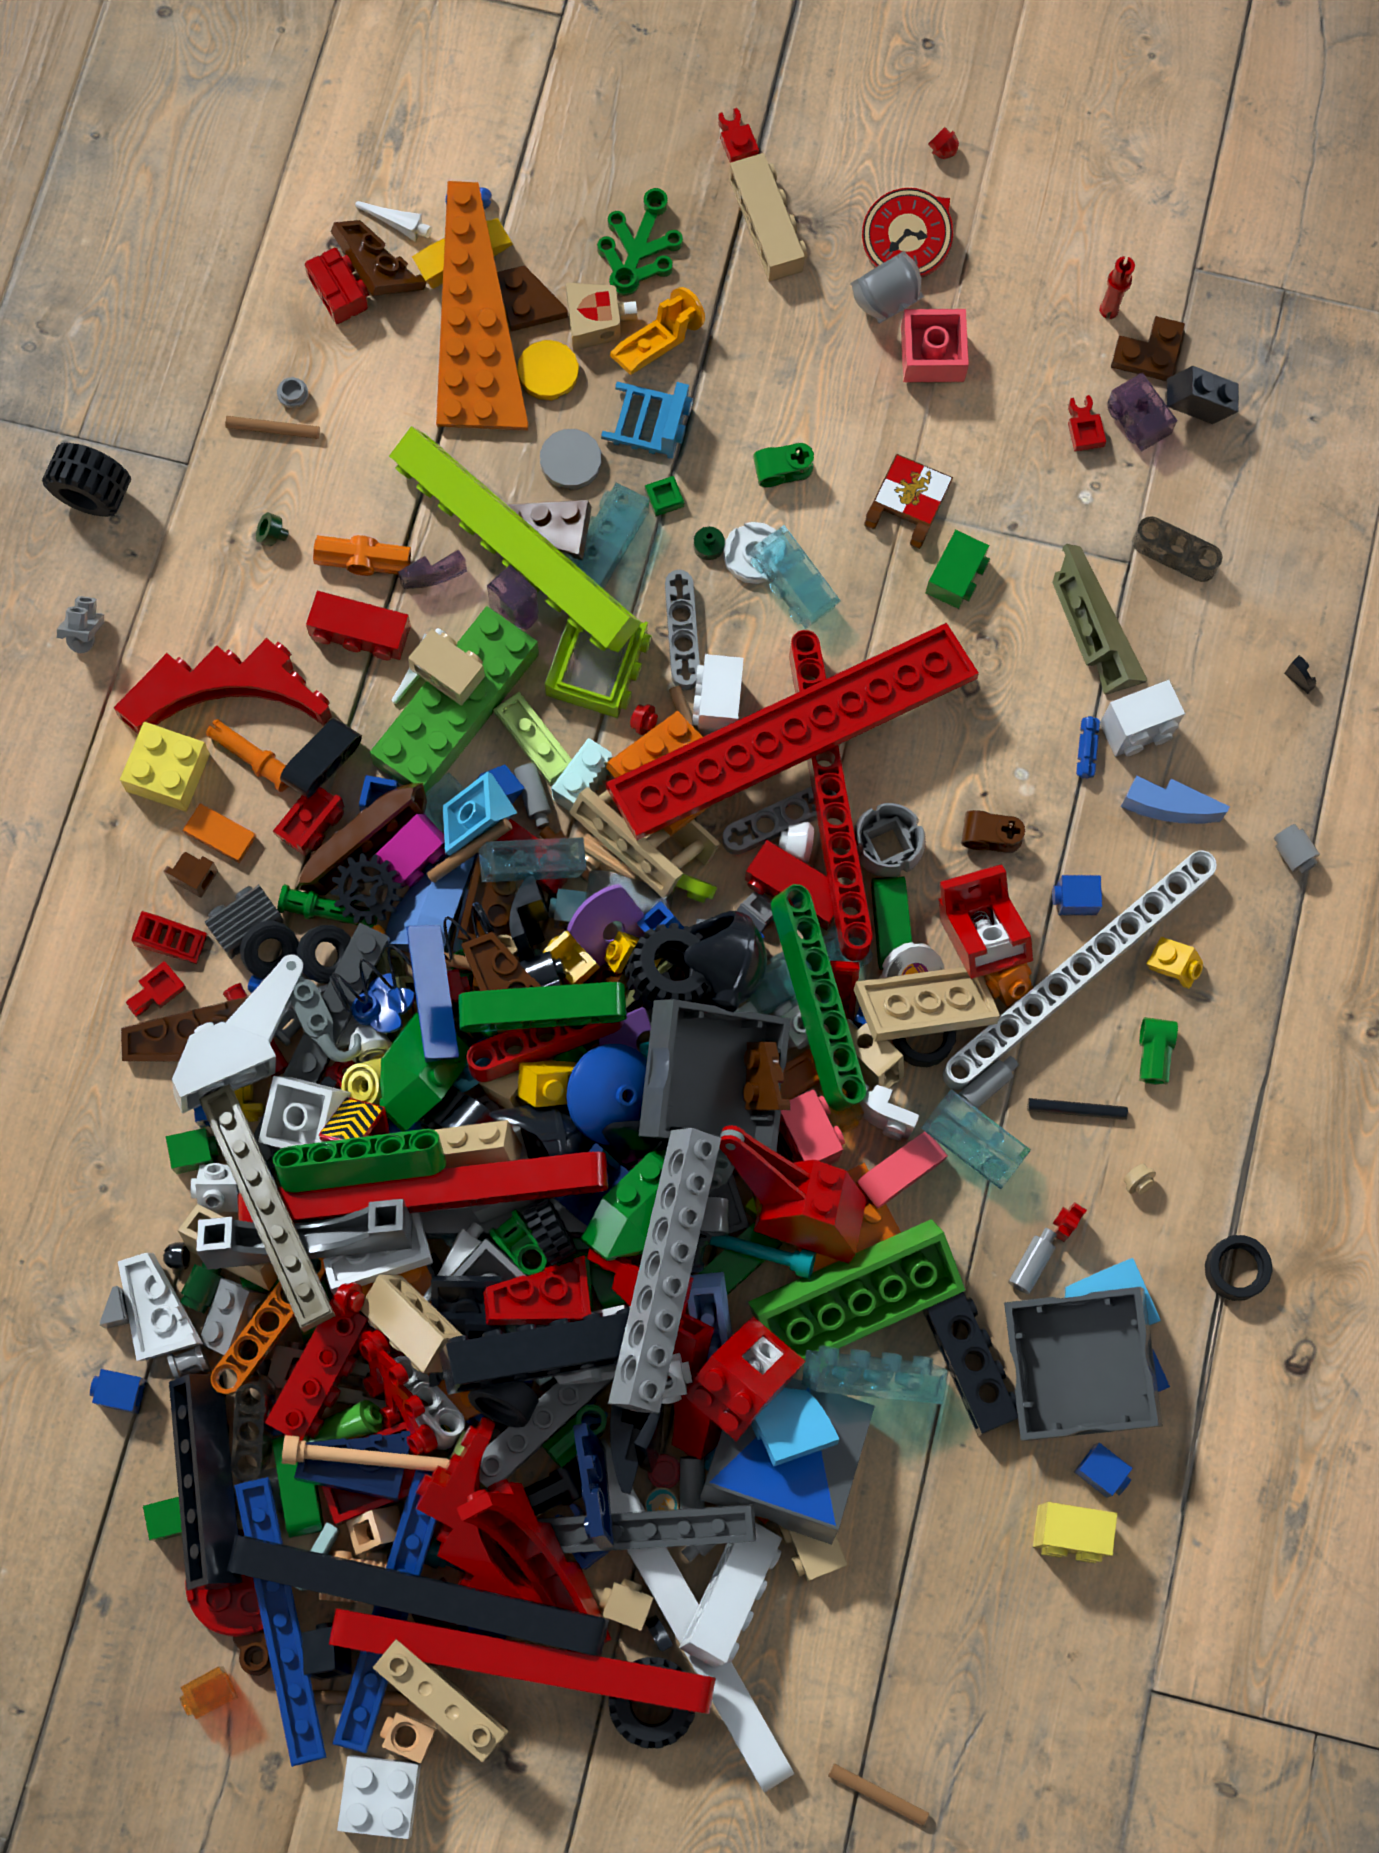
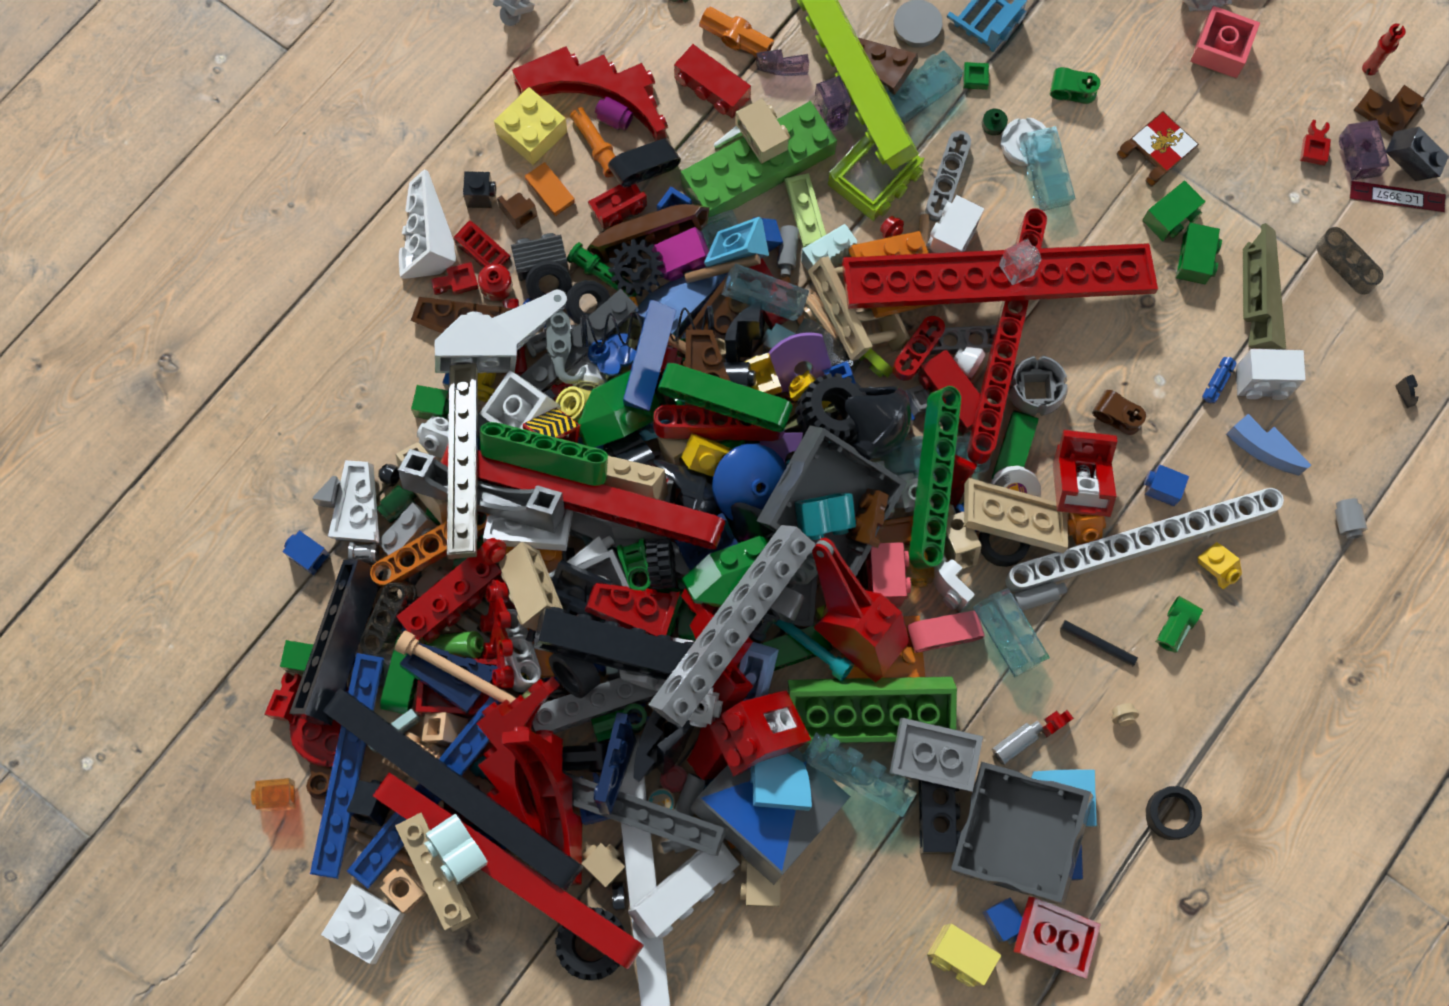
camera: 25 degrees right, 0 degrees up
none -> red plate [264,672,302,722]
none -> white wedge [399,169,456,279]
none -> light aqua brick [424,814,488,885]
none -> black brick [463,171,497,208]
none -> red head [478,264,513,302]
none -> magenta brick [595,97,634,131]
none -> teal brick [795,492,856,540]
none -> light grey plate [889,718,983,792]
none -> red beam [893,316,945,381]
none -> clear brick [999,239,1042,285]
none -> plate [1013,896,1101,979]
none -> green brick [1175,222,1222,285]
none -> sticker [1350,180,1446,212]

